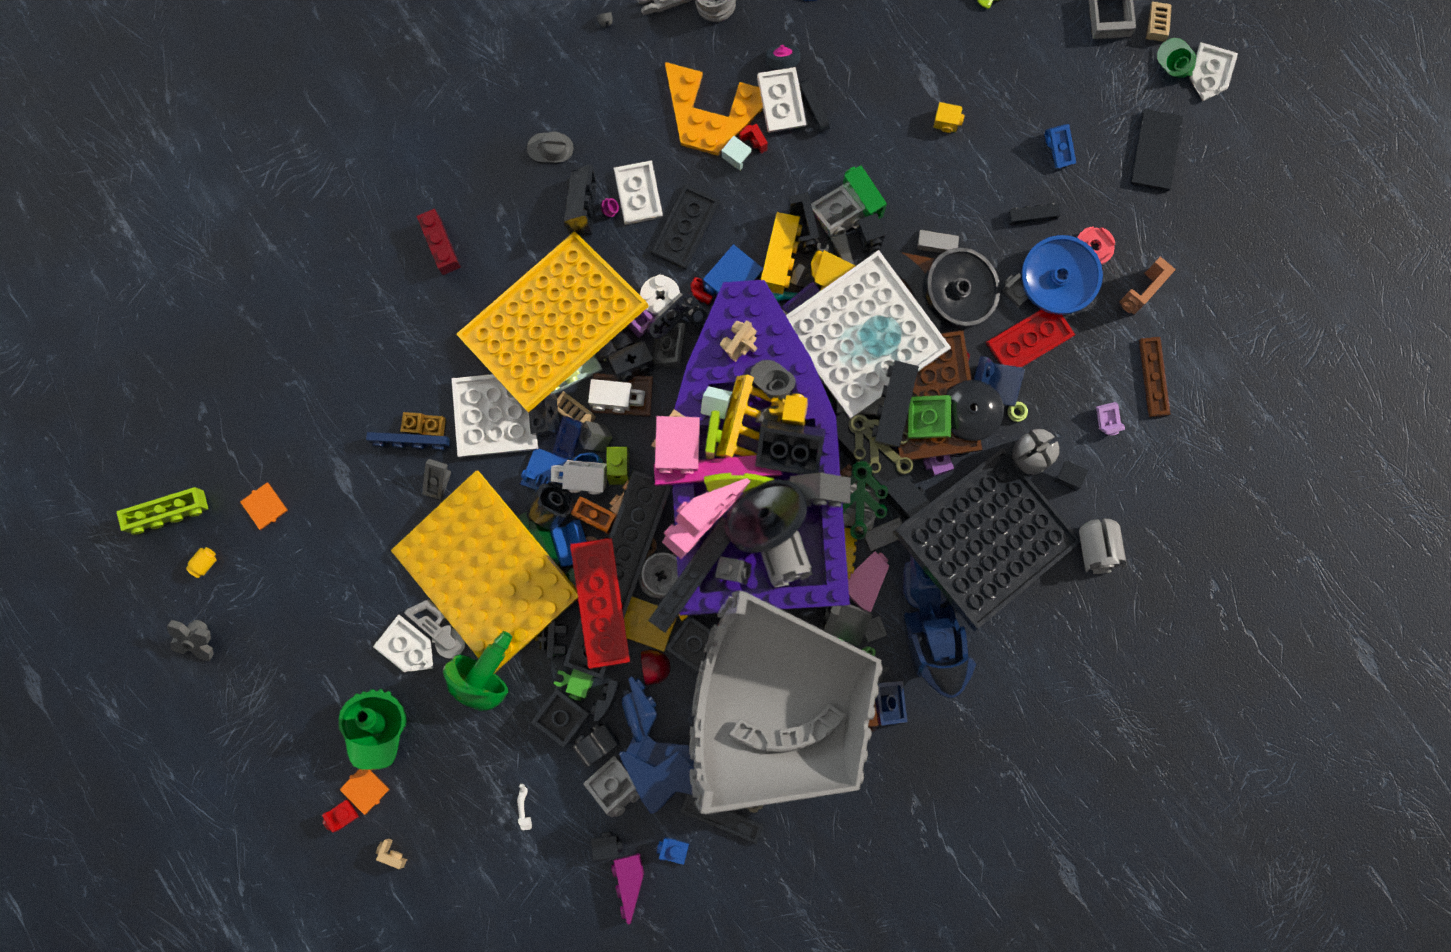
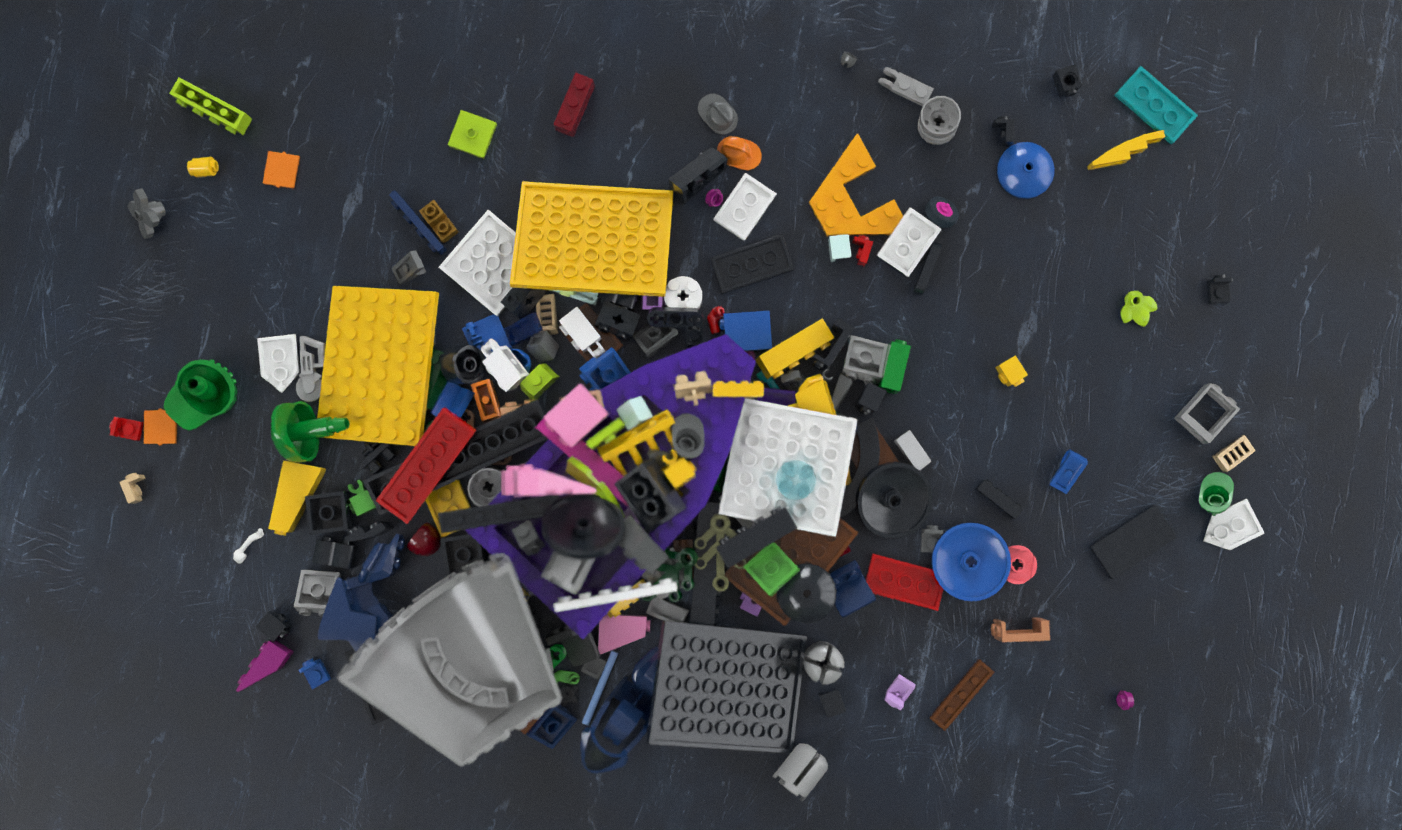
camera: 45 degrees right, 5 degrees up
yellowish green plate [1007,402,1028,422] -> none
none -> yellow slope [268,460,326,536]
none -> lime plate [448,110,497,159]
none -> white plate [554,579,677,612]
none -> blue plate [579,347,631,391]
none -> light blue bar [582,650,618,726]
none -> yellow piece [713,381,764,397]
none -> orange piece [717,136,762,170]
none -> magenta plate [1116,690,1134,710]

